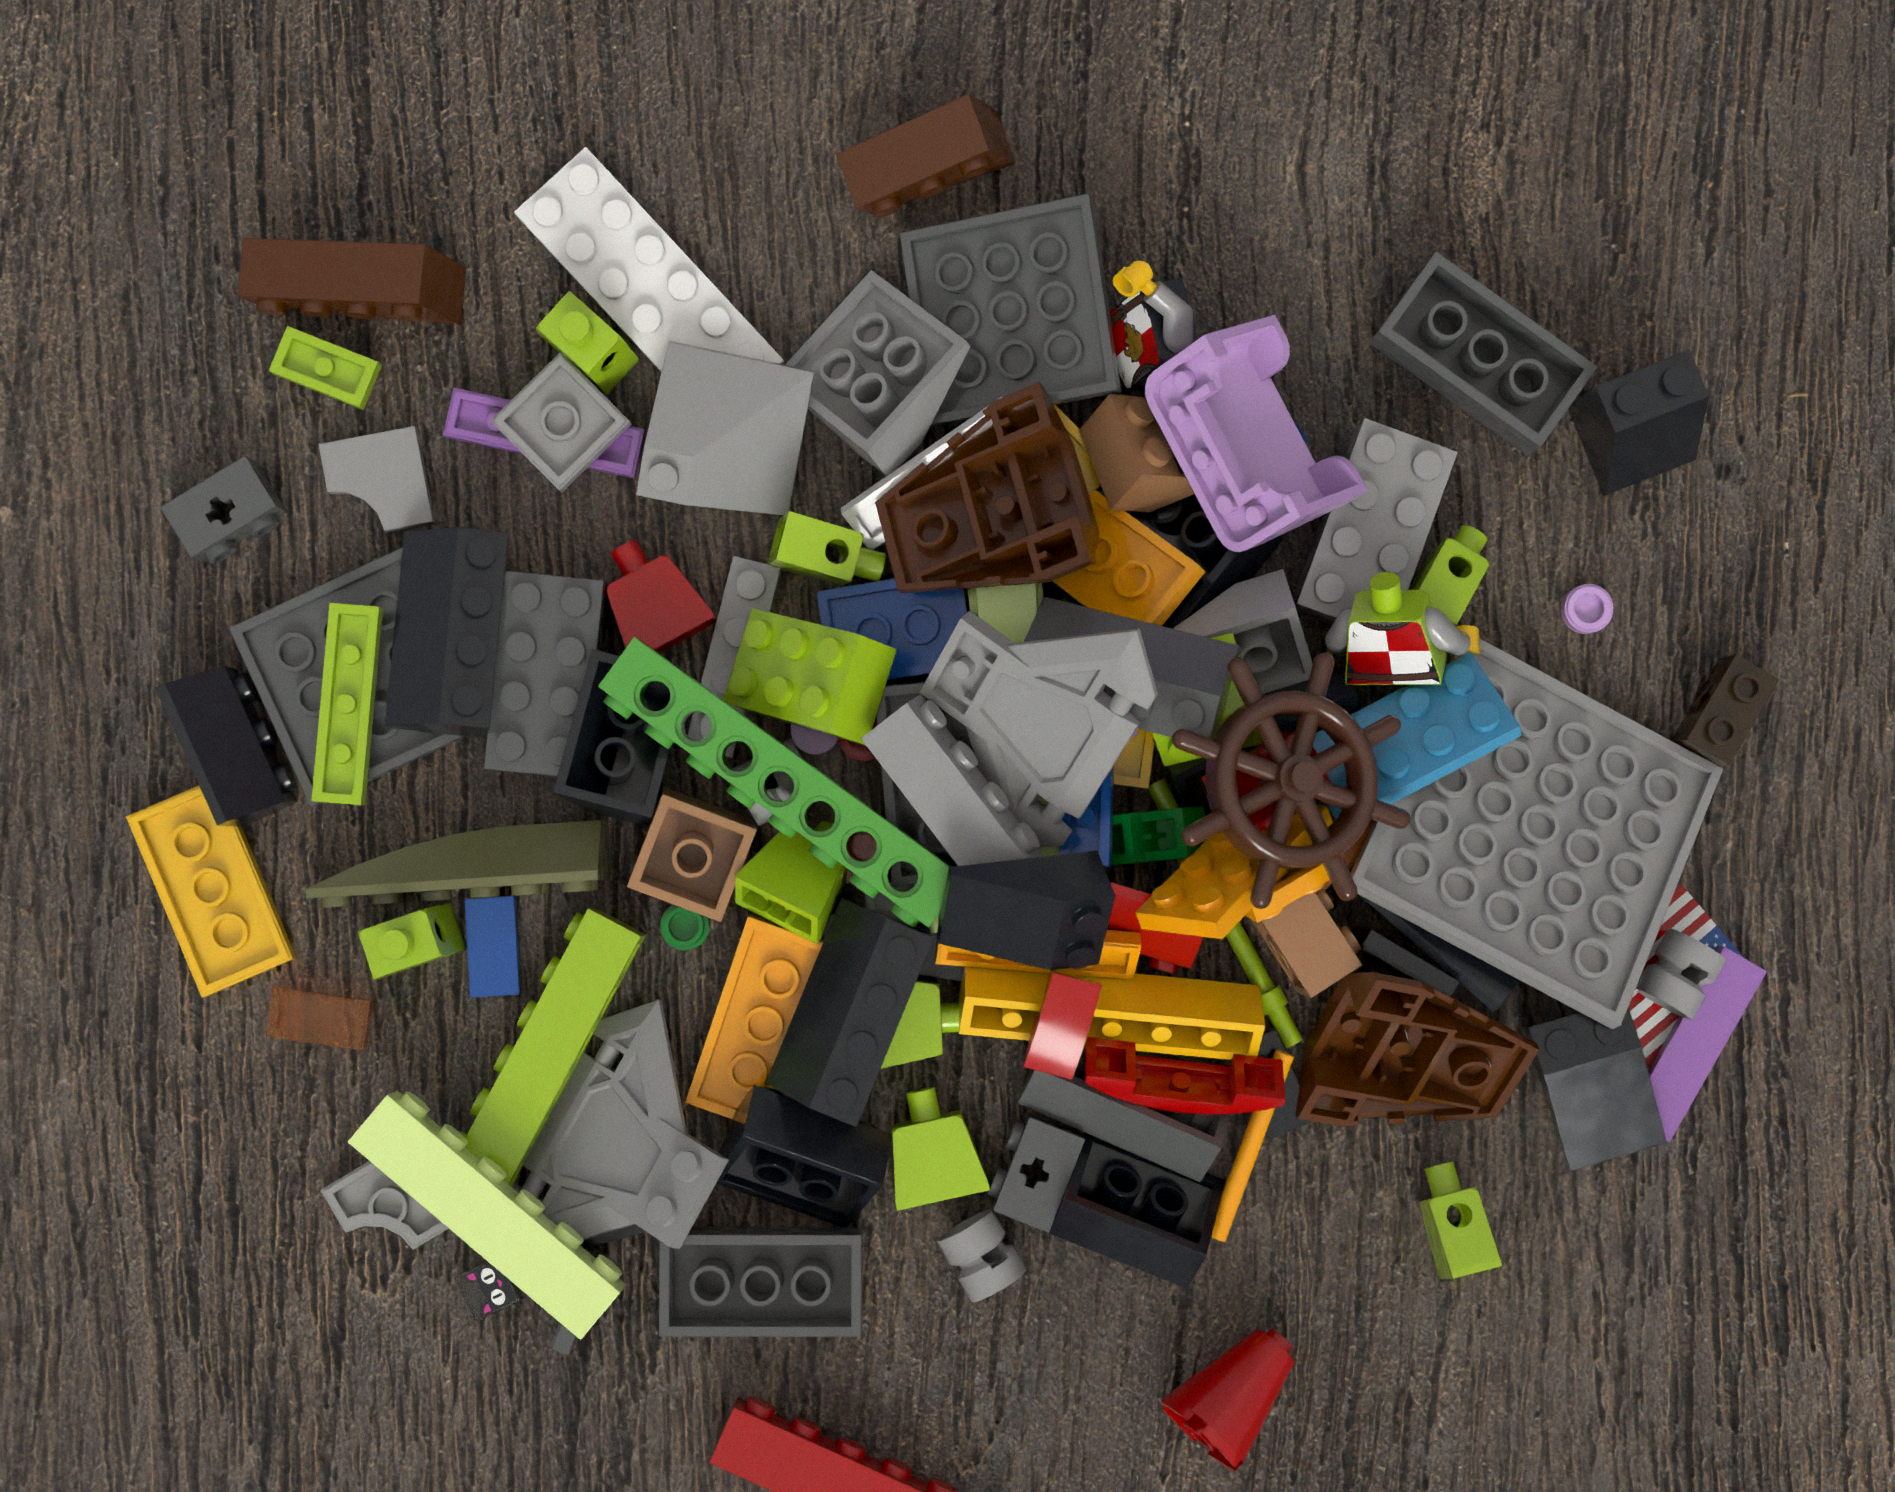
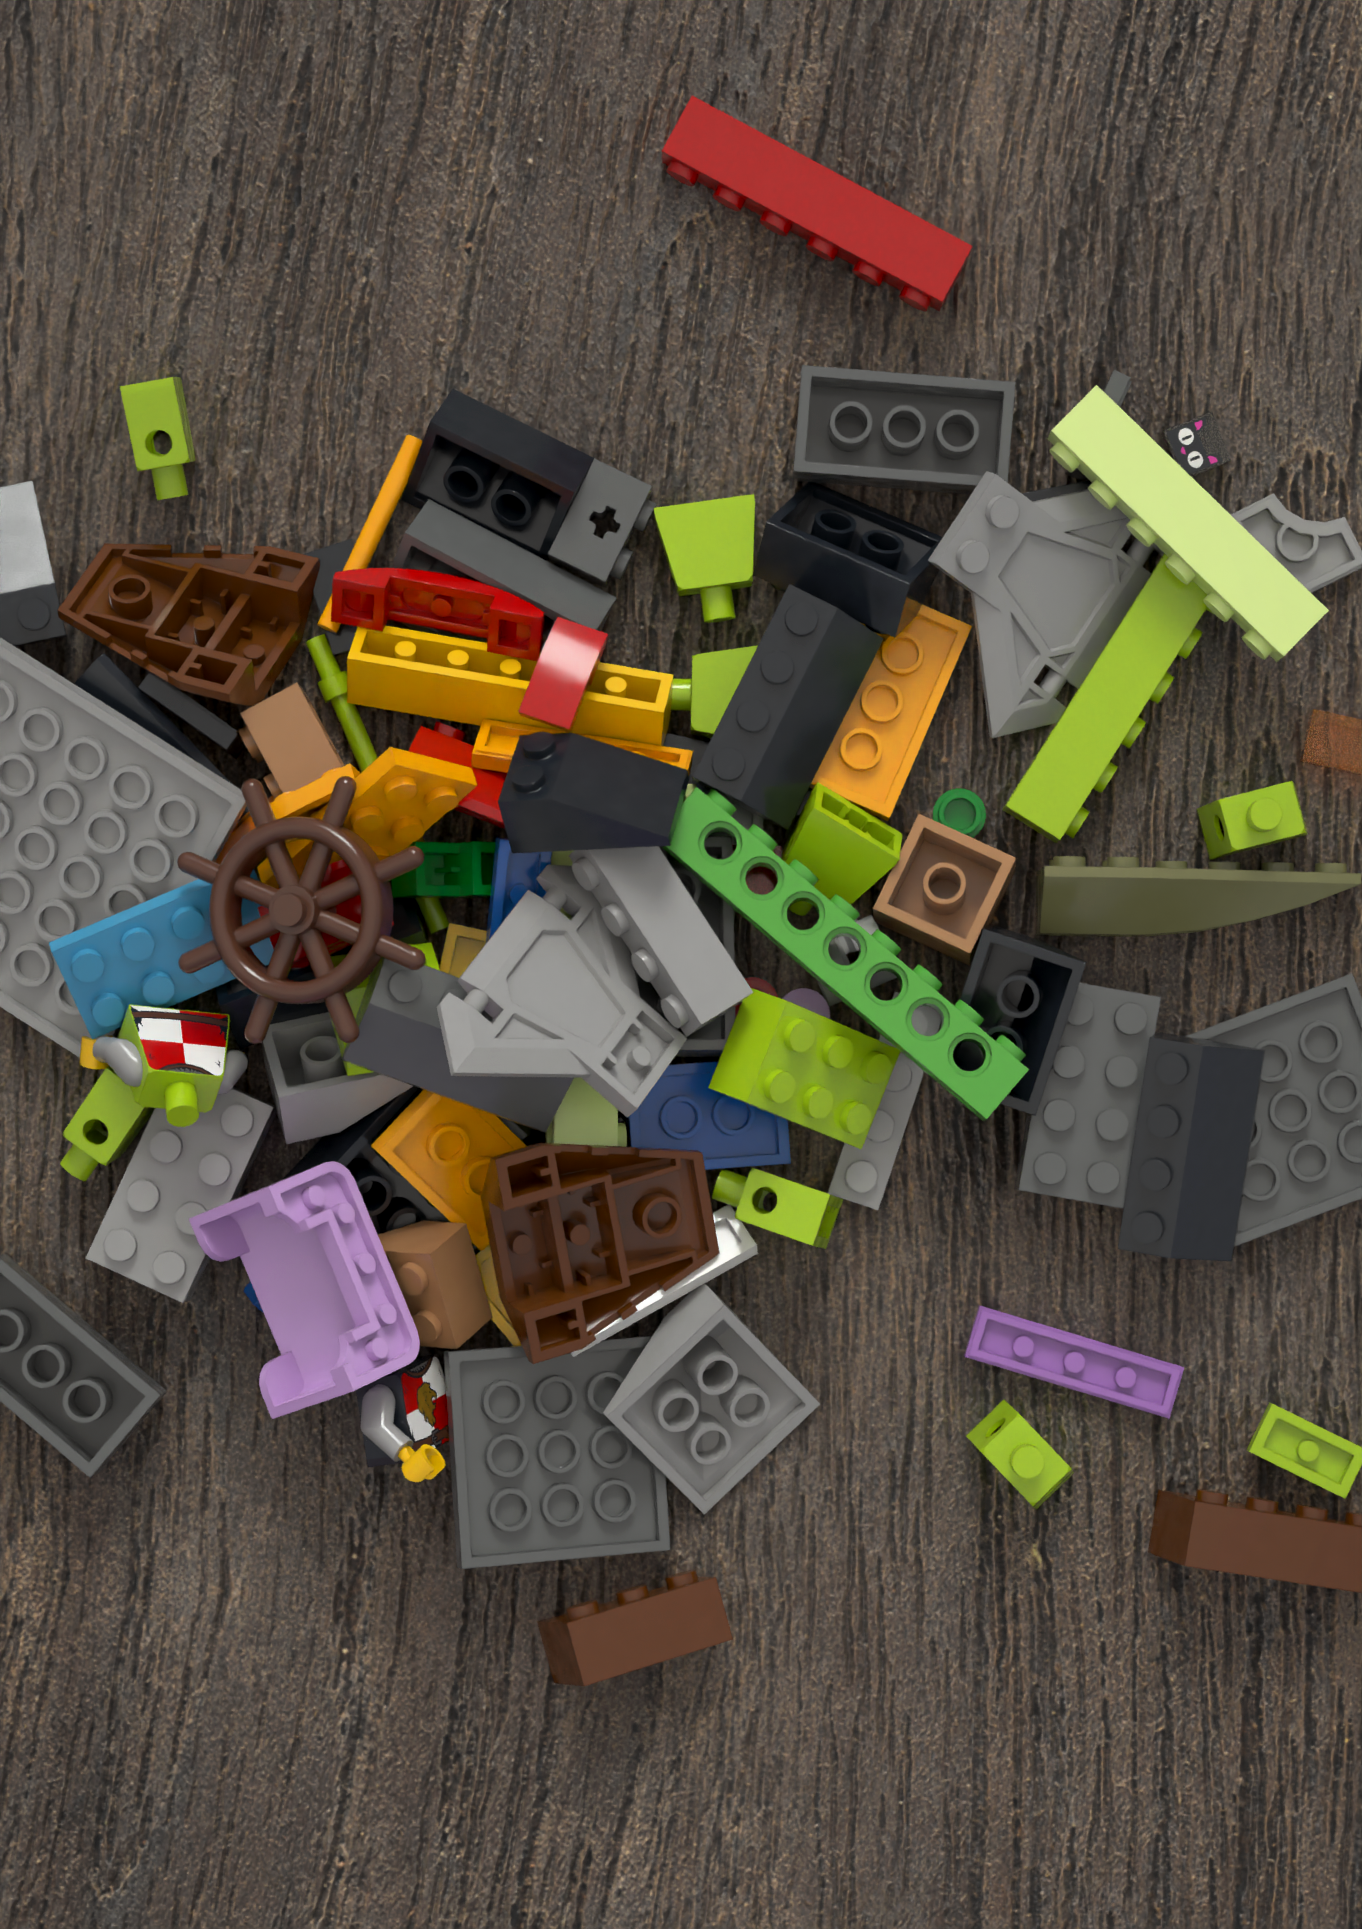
camera: 170 degrees left, 0 degrees up
lime plate [311,603,383,806] -> none
light grey tile [318,426,436,533] -> none
blue tile [465,896,522,998] -> none
light grey plate [490,352,632,493] -> none
white plate [514,147,785,372] -> none
red torso [605,540,717,654] -> none
light grey slope [636,341,815,515] -> none
light grey wheel [936,1208,1027,1303] -> none
red cone [1160,1328,1294,1472] -> none

